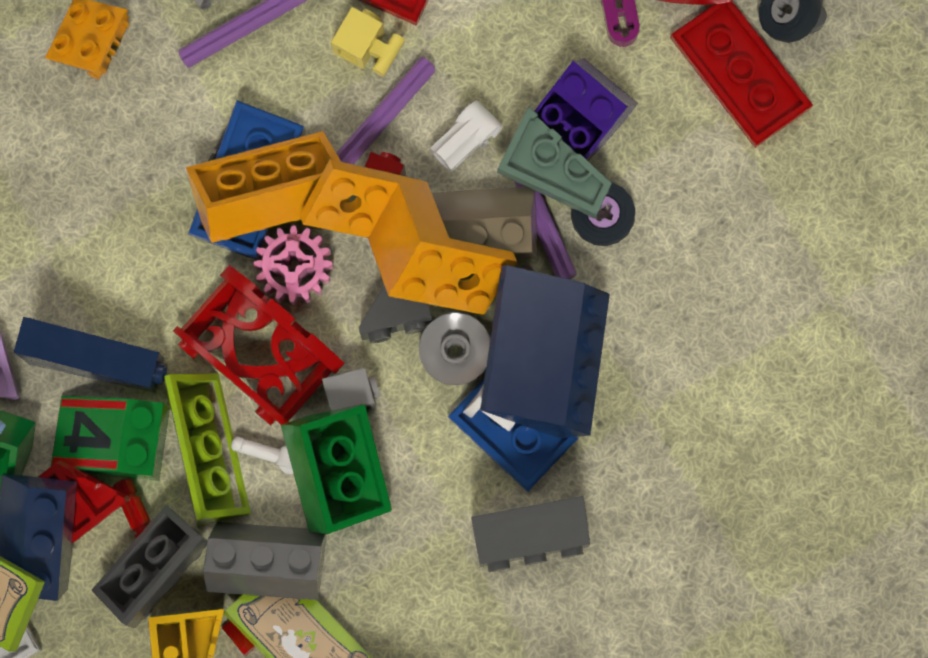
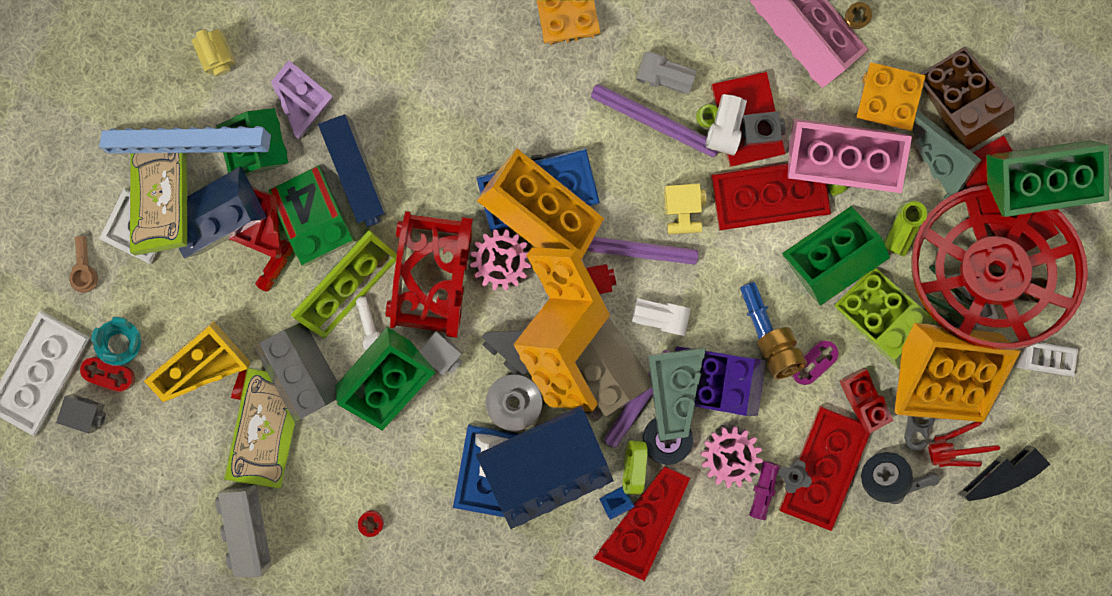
camera: 55 degrees right, 10 degrees up
dark grey slope [92,505,208,628] -> none
dark grey slope [471,496,590,572] -> none
none -> red bush [358,510,384,537]
none -> red wing [593,466,691,581]
none -> blue slope [599,486,635,520]
none -> lime beam [622,440,647,495]
none -> bright pink gear [700,426,763,488]
none -> blue axle [740,282,773,339]
none -> magenta pin [749,461,781,520]
none -> pearl gold wheel [757,327,807,380]
none -> dark grey plate [779,461,812,493]

